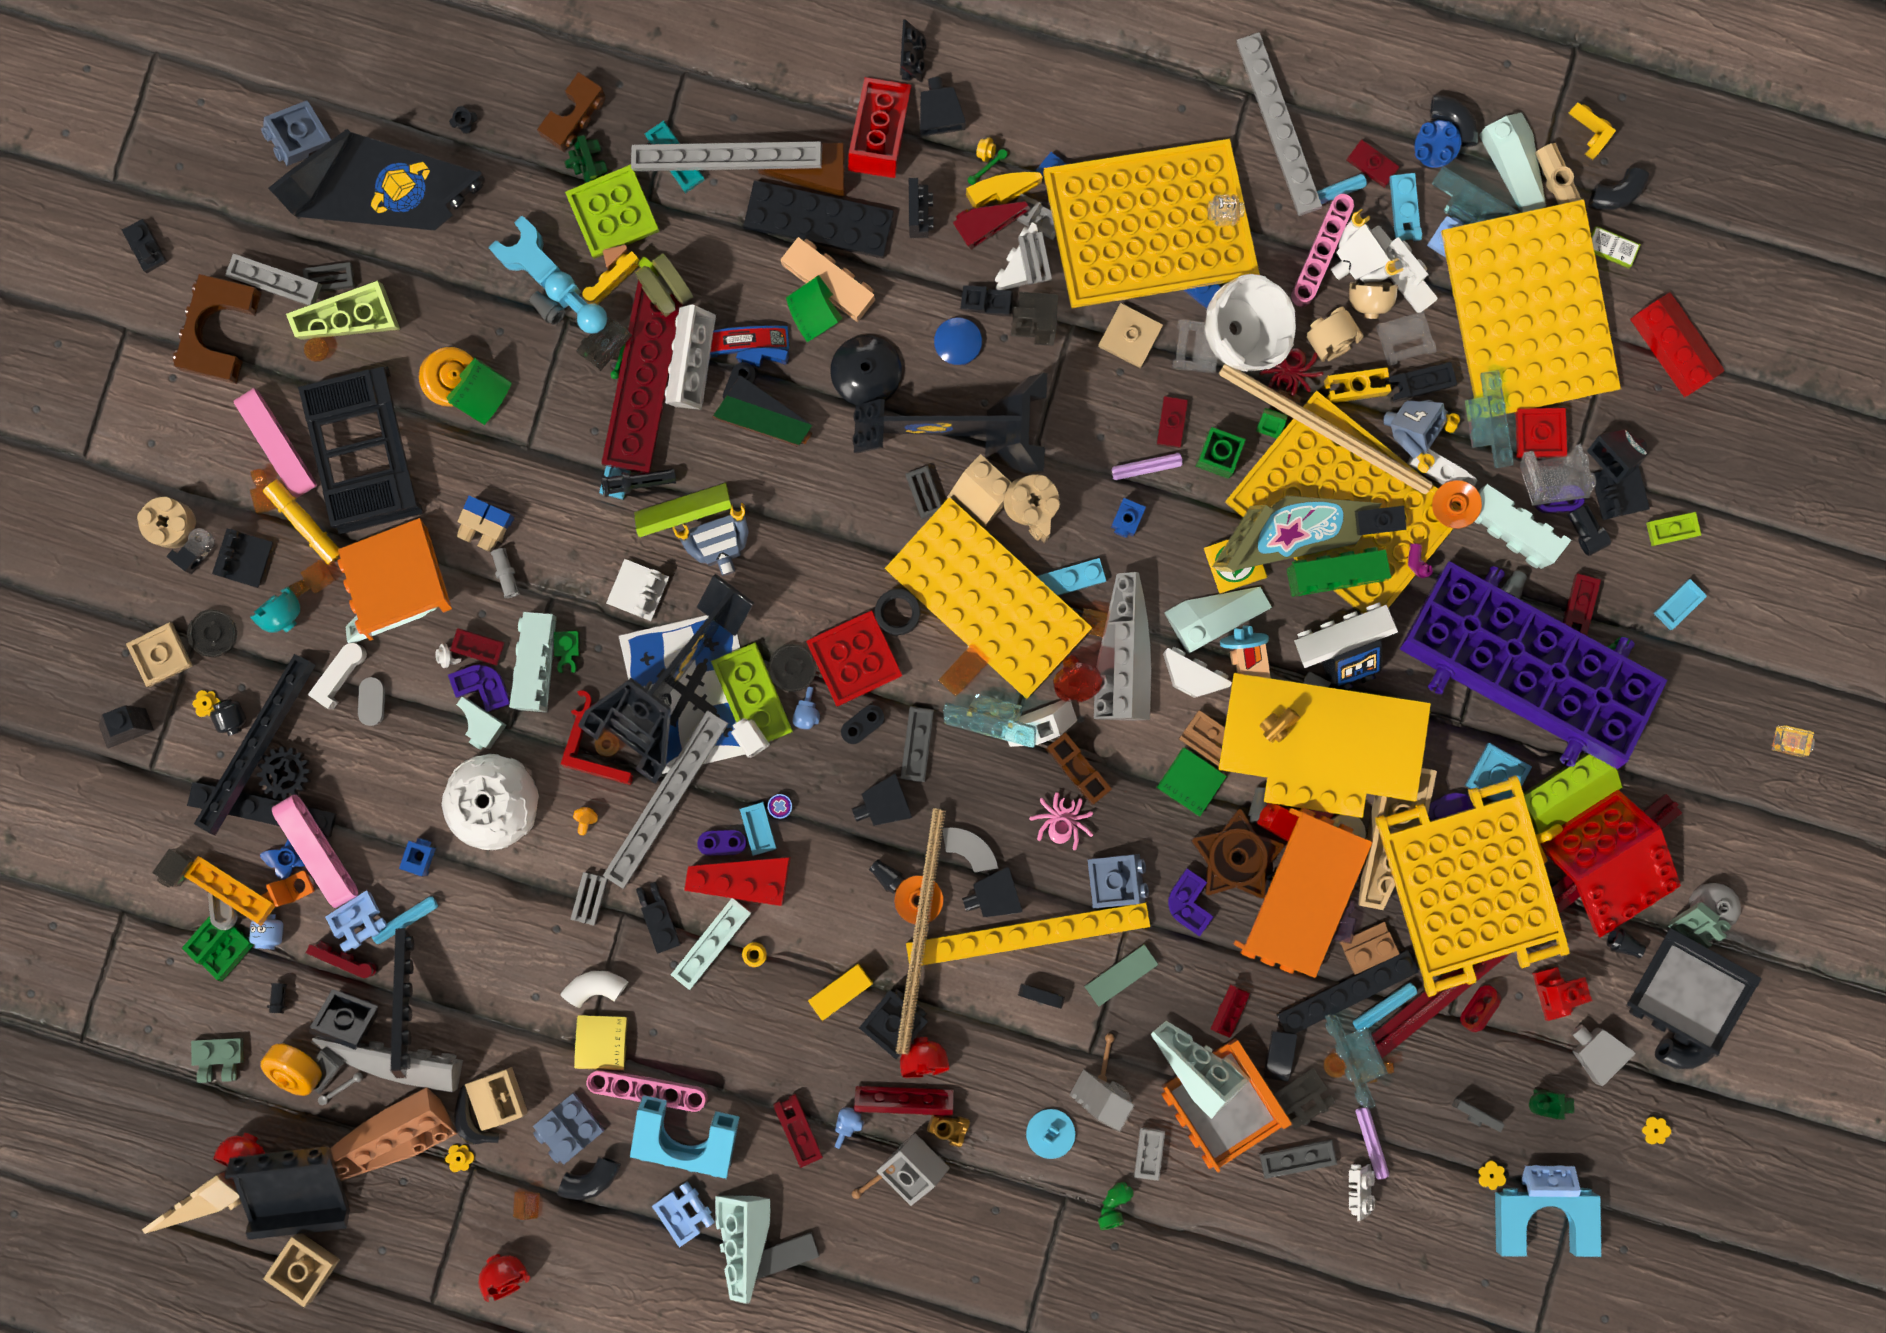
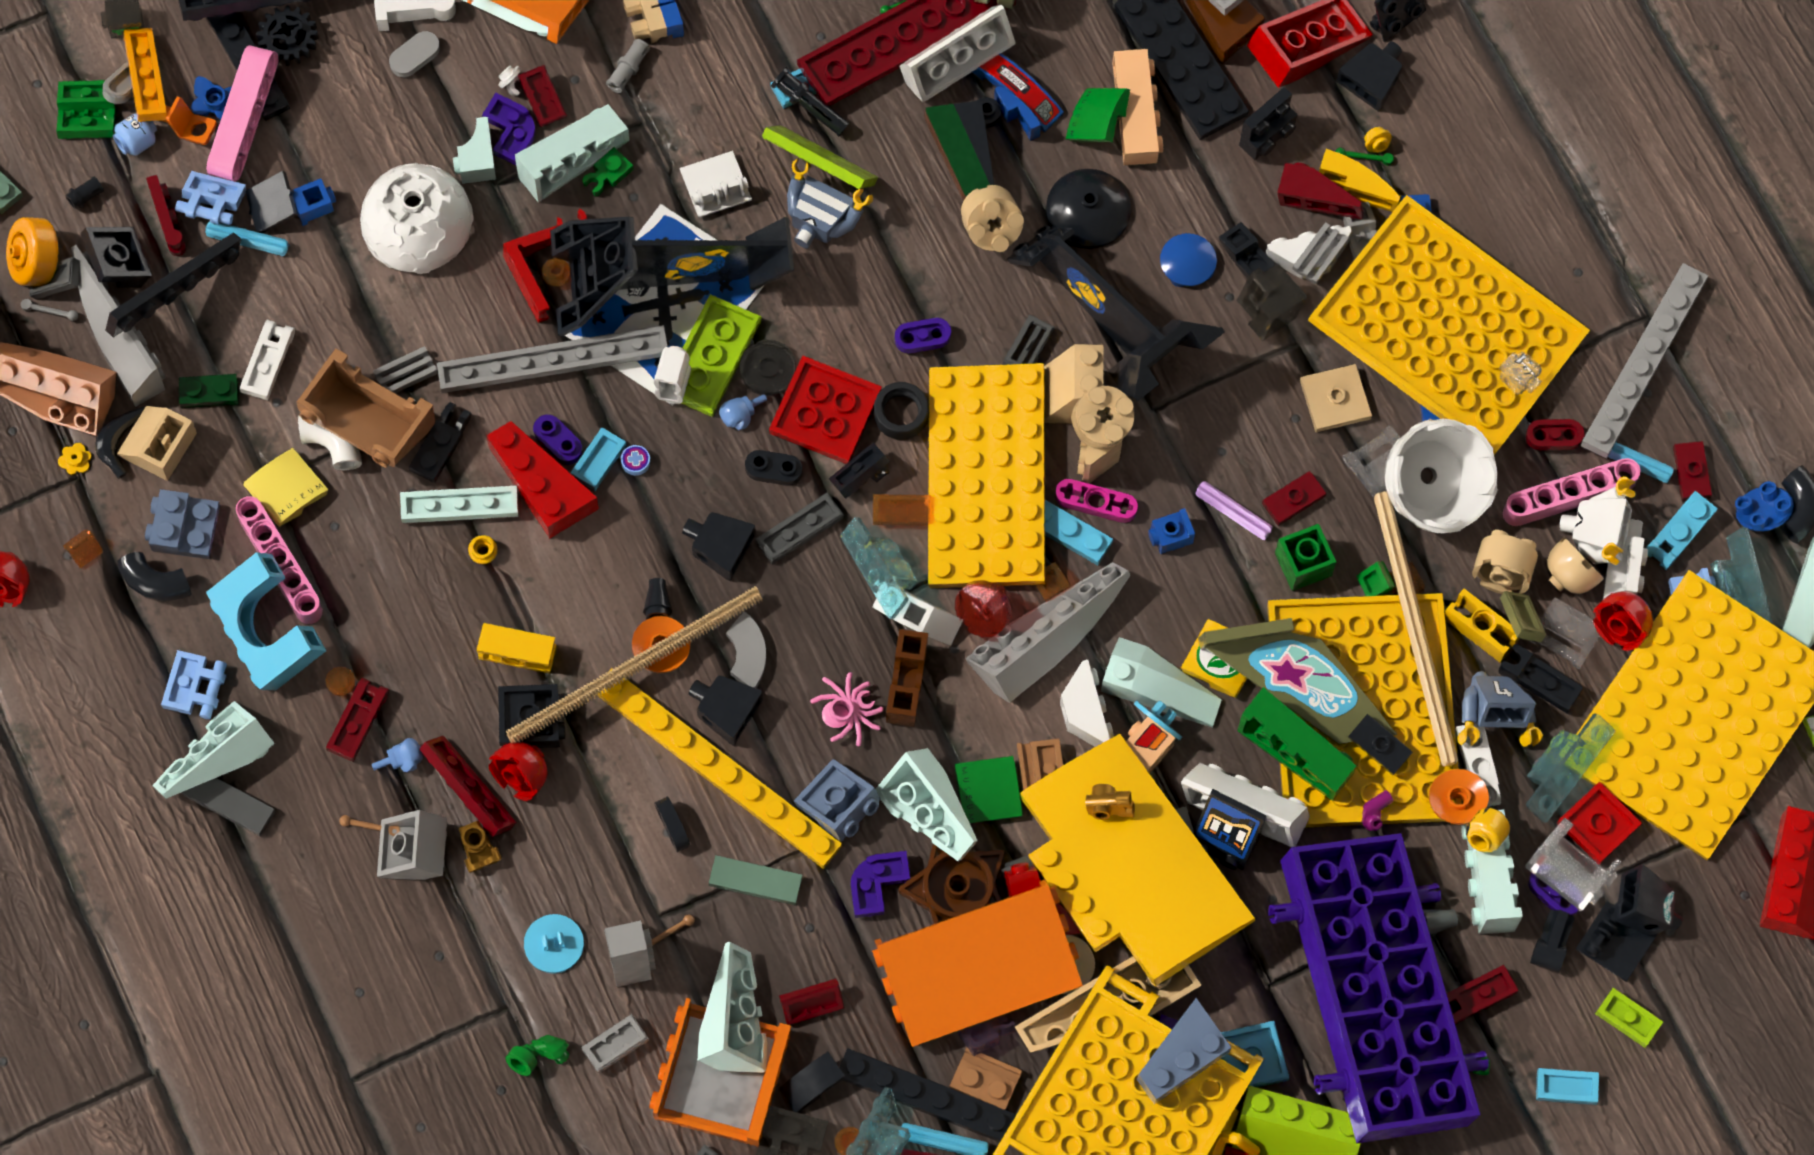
camera: 45 degrees right, 15 degrees down
light orange plate [573,807,598,835] -> none
dark red animal [1259,348,1324,396] -> none
none -> dark green plate [179,374,239,408]
none -> white plate [239,320,295,400]
none -> piece [245,171,297,233]
none -> medium nougat windscreen [297,348,435,468]
none -> clear orange plate [326,667,356,696]
none -> black hinge [829,442,890,499]
none -> light aqua wedge [876,748,978,861]
none -> dark purple plate [894,318,951,353]
none -> tan brick [961,185,1024,252]
none -> dark pink beam [1055,479,1138,523]
none -> sand blue wedge [1137,998,1231,1105]
none -> yellow head [1466,808,1510,852]
none -> olive tile [1500,591,1546,643]
none -> dark red plate [1525,419,1584,451]
none -> red cylinder [1593,591,1653,651]

